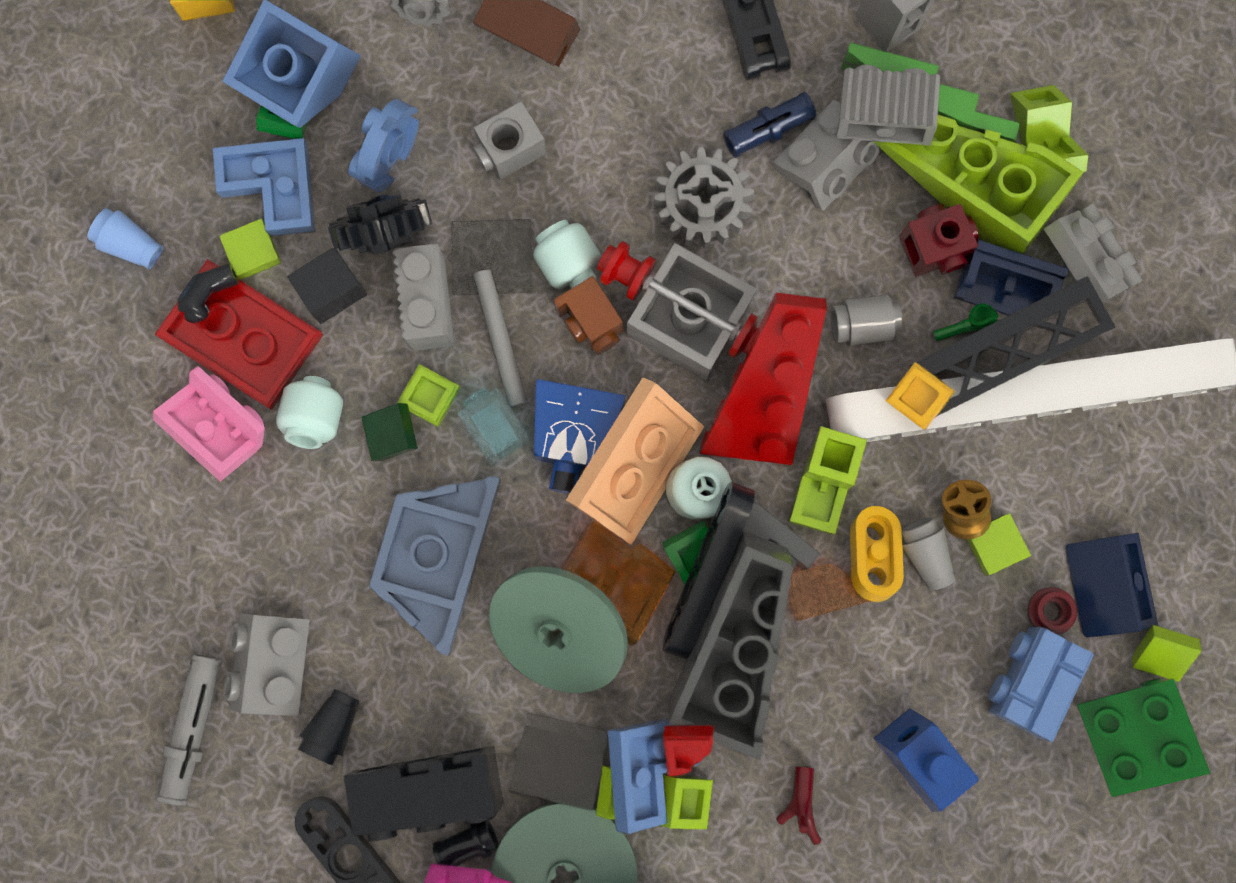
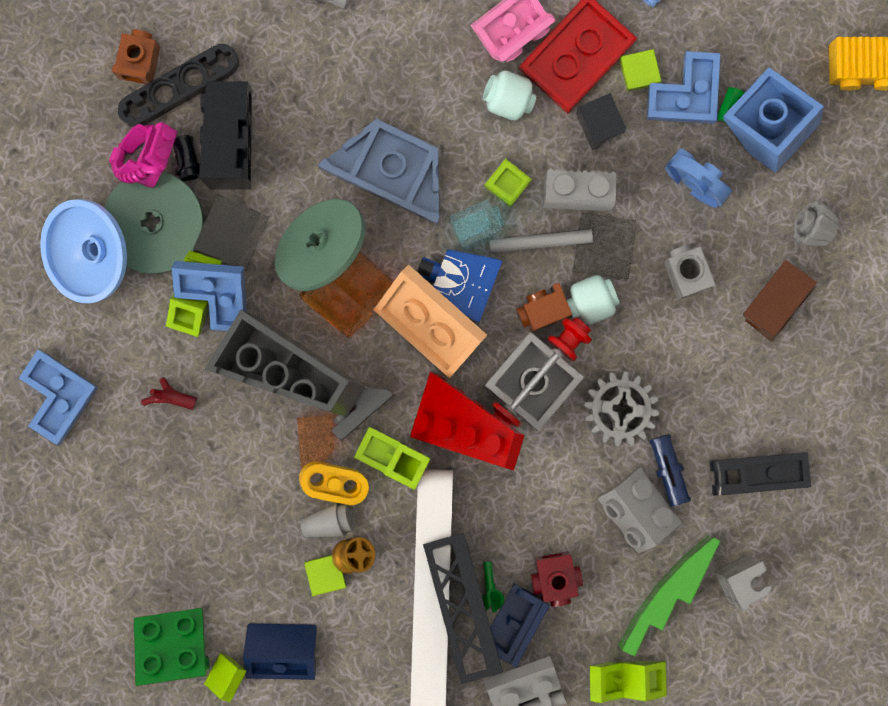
camera: 100 degrees right, 5 degrees up
black arm [177,263,239,323] -> none
light grey bracket [224,613,310,716] -> none
black cone [298,689,360,766] -> none
black gear [327,194,432,254] -> none
dark green tile [361,403,418,461] -> none
black beam [662,482,755,659] -> none
green plate [662,520,708,585] -> none
red tile [663,725,714,777] -> none
light aqua head [666,457,732,520] -> none
light grey brick [830,295,902,346] -> none
light grey brick [837,65,940,145] -> none
lime wedge [873,115,1084,254] -> none
blue torso [873,708,979,812] -> none
yellow tile [885,362,956,430] -> none
medium blue brick [988,627,1094,742] -> none
dark red plate [1027,587,1077,635] -> none

